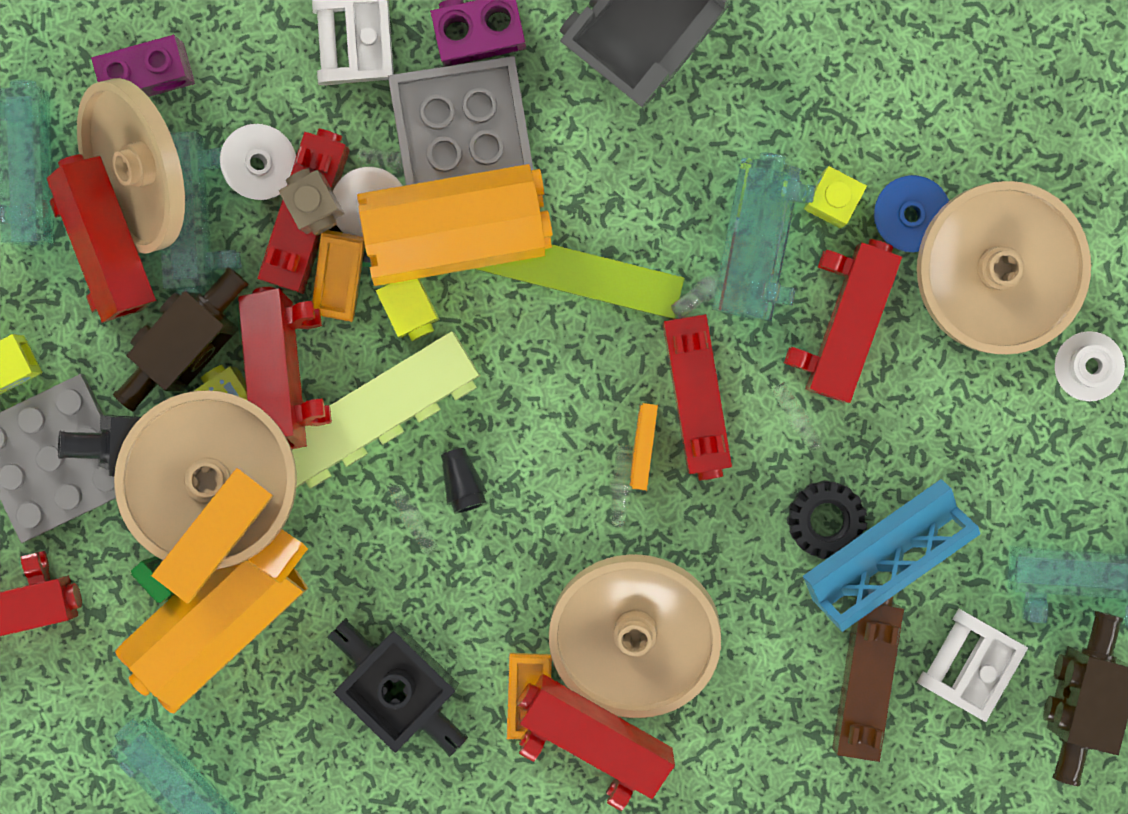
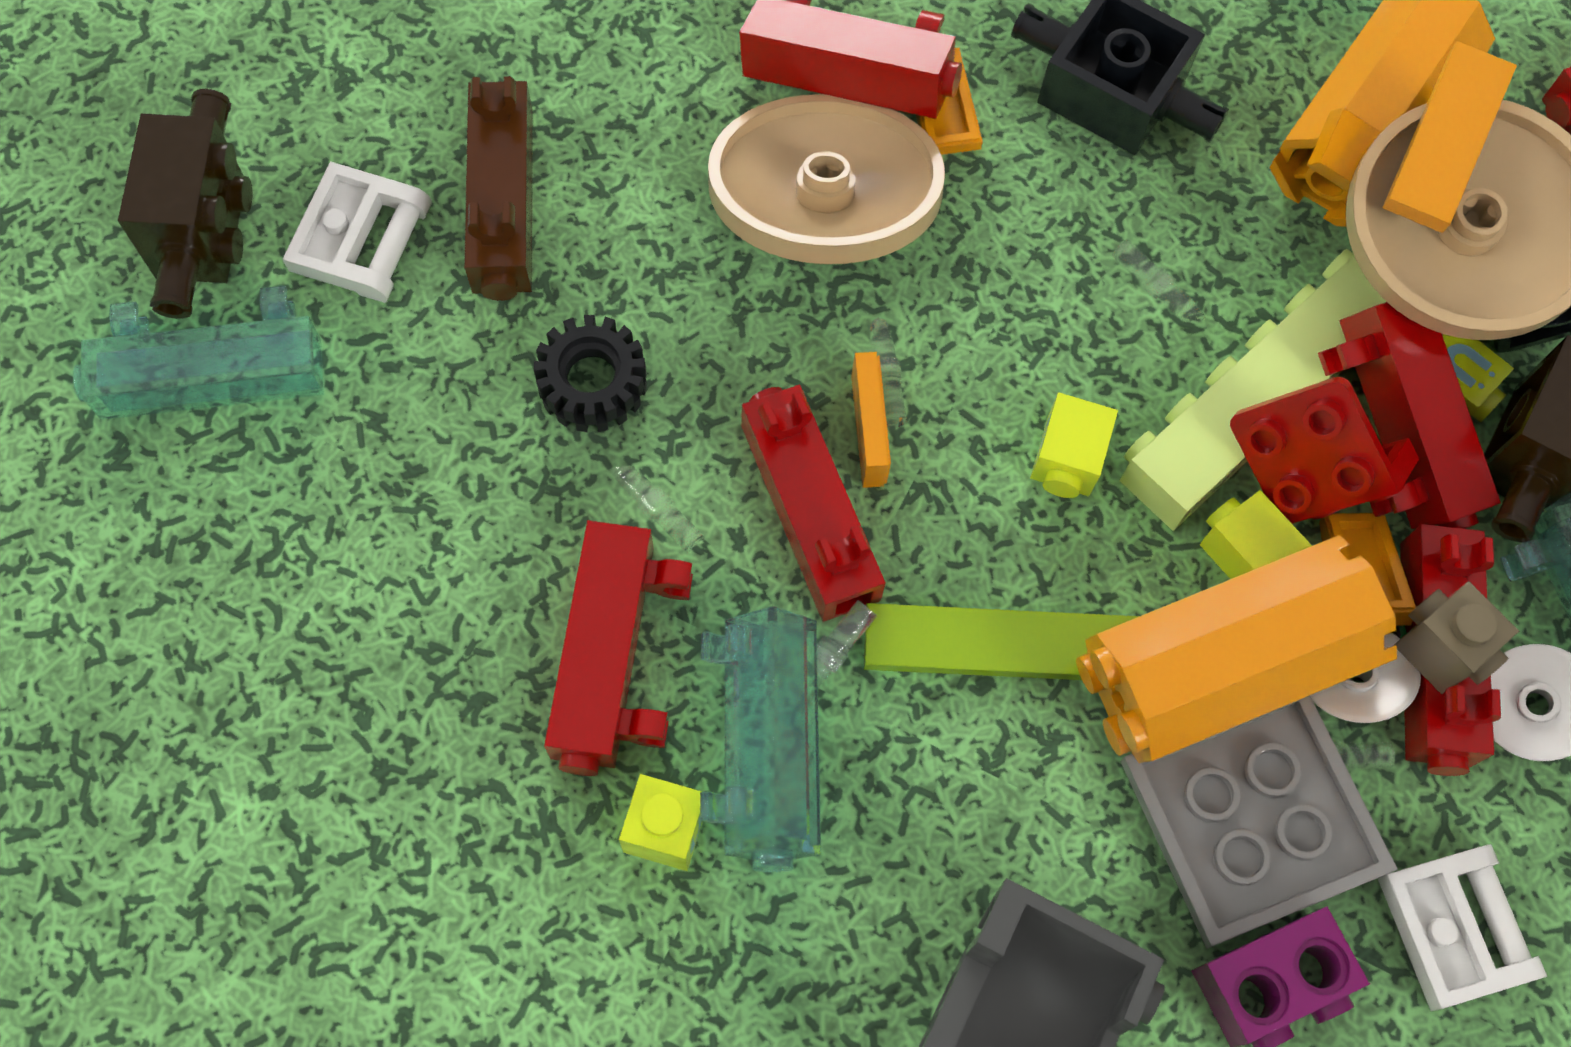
camera: 165 degrees right, 20 degrees down
black cone [441,448,487,514] -> none
dark azure fence [803,479,980,632] -> none
blue piece [874,175,949,252] -> none
tan dish [917,181,1091,355] -> none
white piece [1055,331,1125,401] -> none
none -> neon yellow brick [1030,392,1118,498]
none -> red bracket [1230,377,1419,524]

